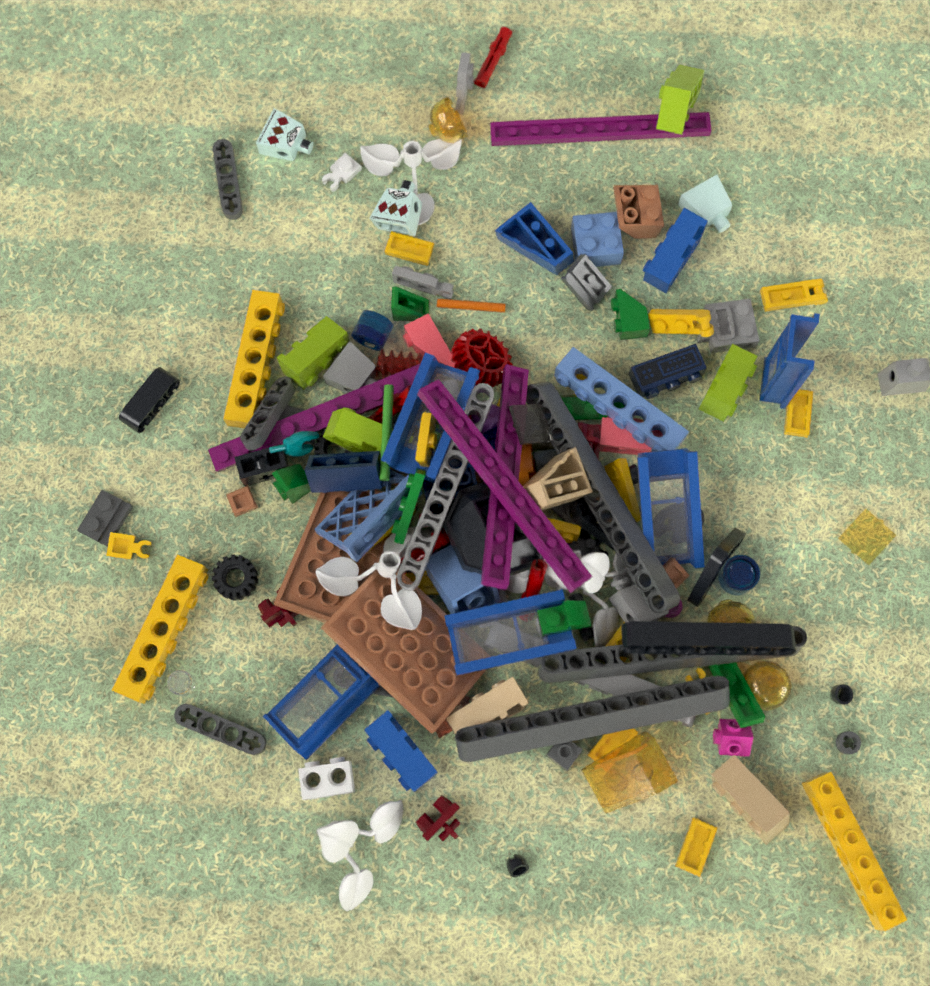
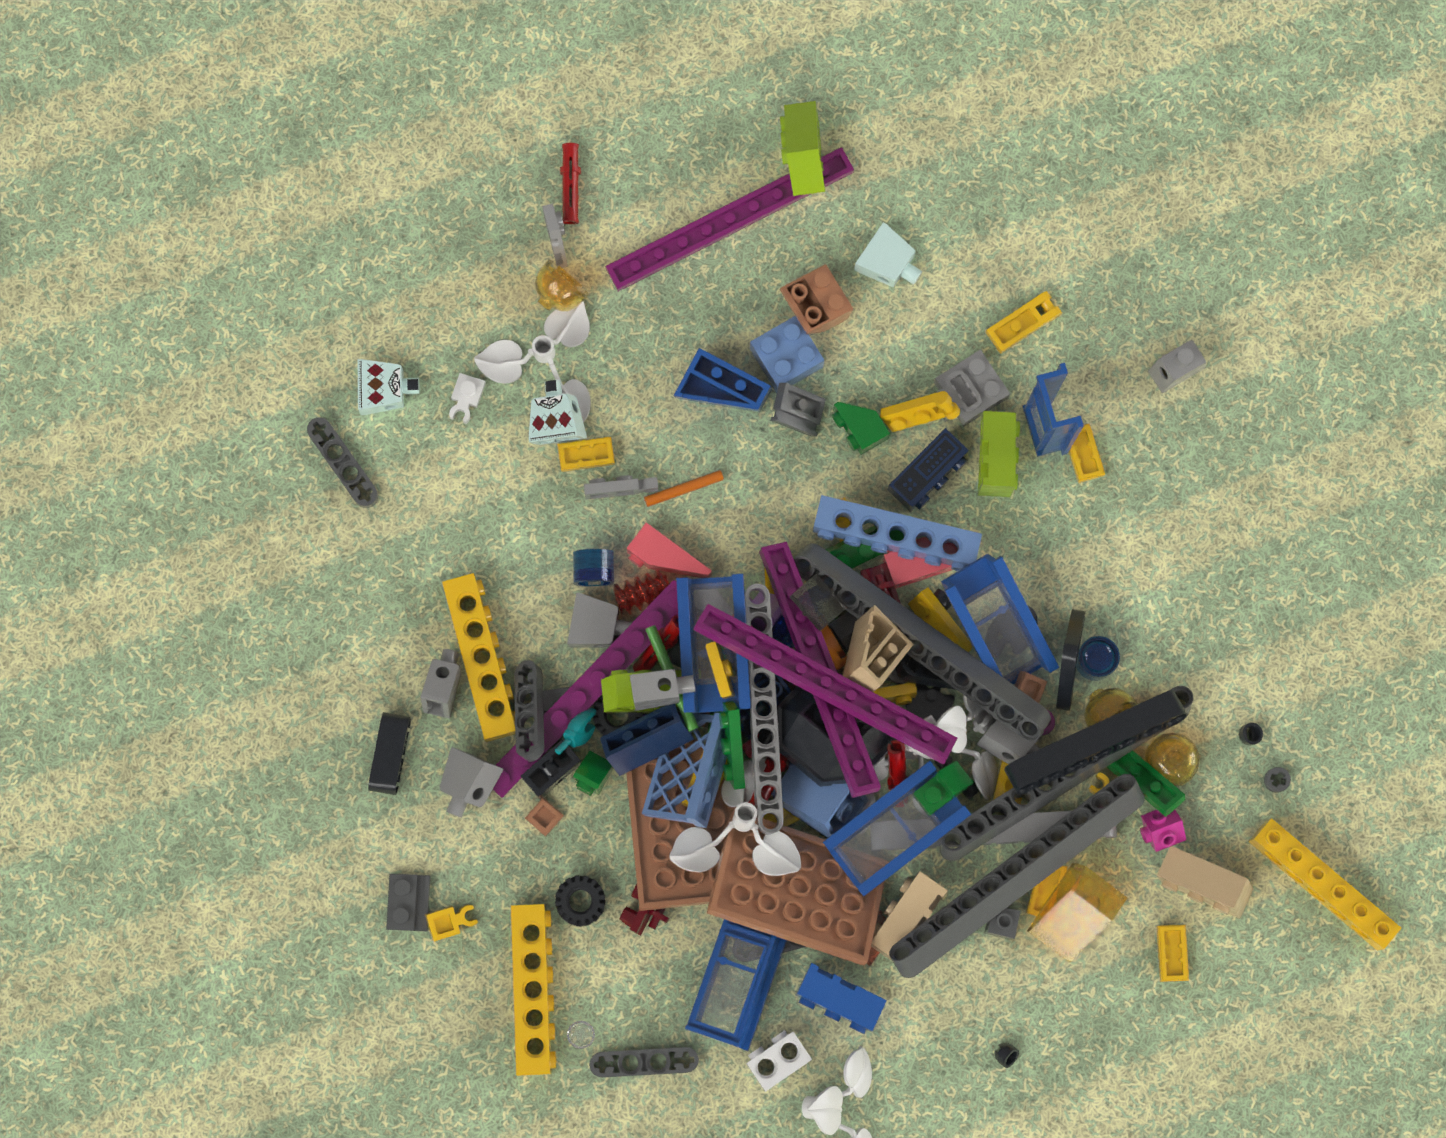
camera: 30 degrees left, 5 degrees up
lime wedge [277,316,349,390] -> none
green slope [391,286,429,321] -> none
dark red hips [416,795,461,842] -> none
red gear [451,328,513,388] -> none
blue wedge [642,208,708,293] -> none
clear yellow piece [838,509,896,565] -> none
none -> light grey torso [420,649,461,719]
none -> light grey torso [440,747,503,818]
none -> light grey torso [630,669,695,711]

